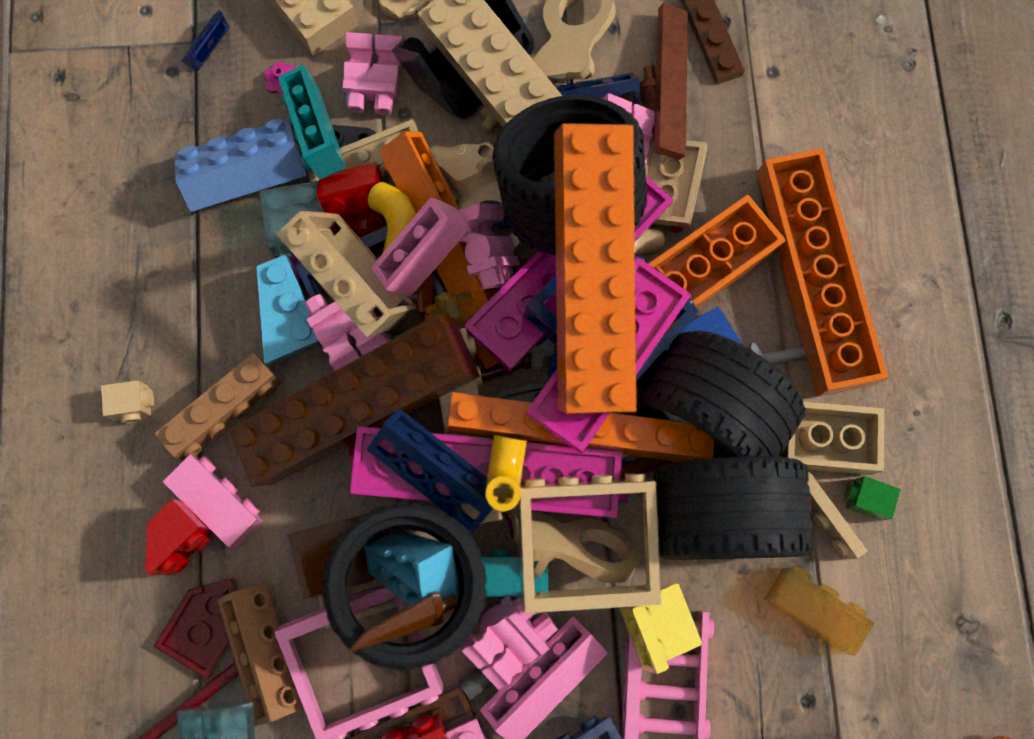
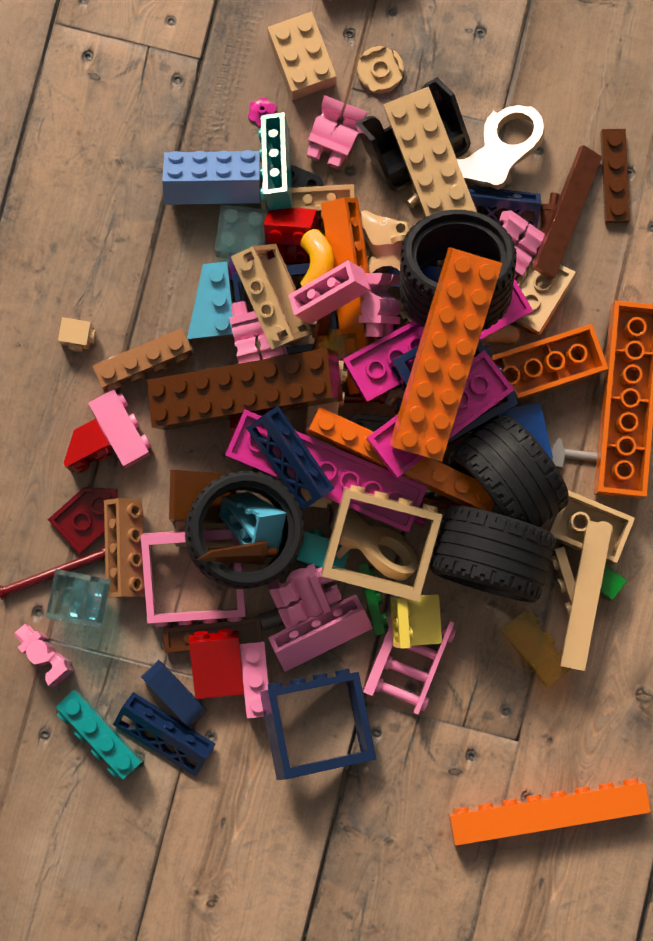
camera: 15 degrees right, 5 degrees up
clear blue slope [181,10,229,71] -> none
yellow cylinder [486,435,527,511] -> none
none -> green plate [357,562,389,636]
none -> tan tile [560,521,613,671]

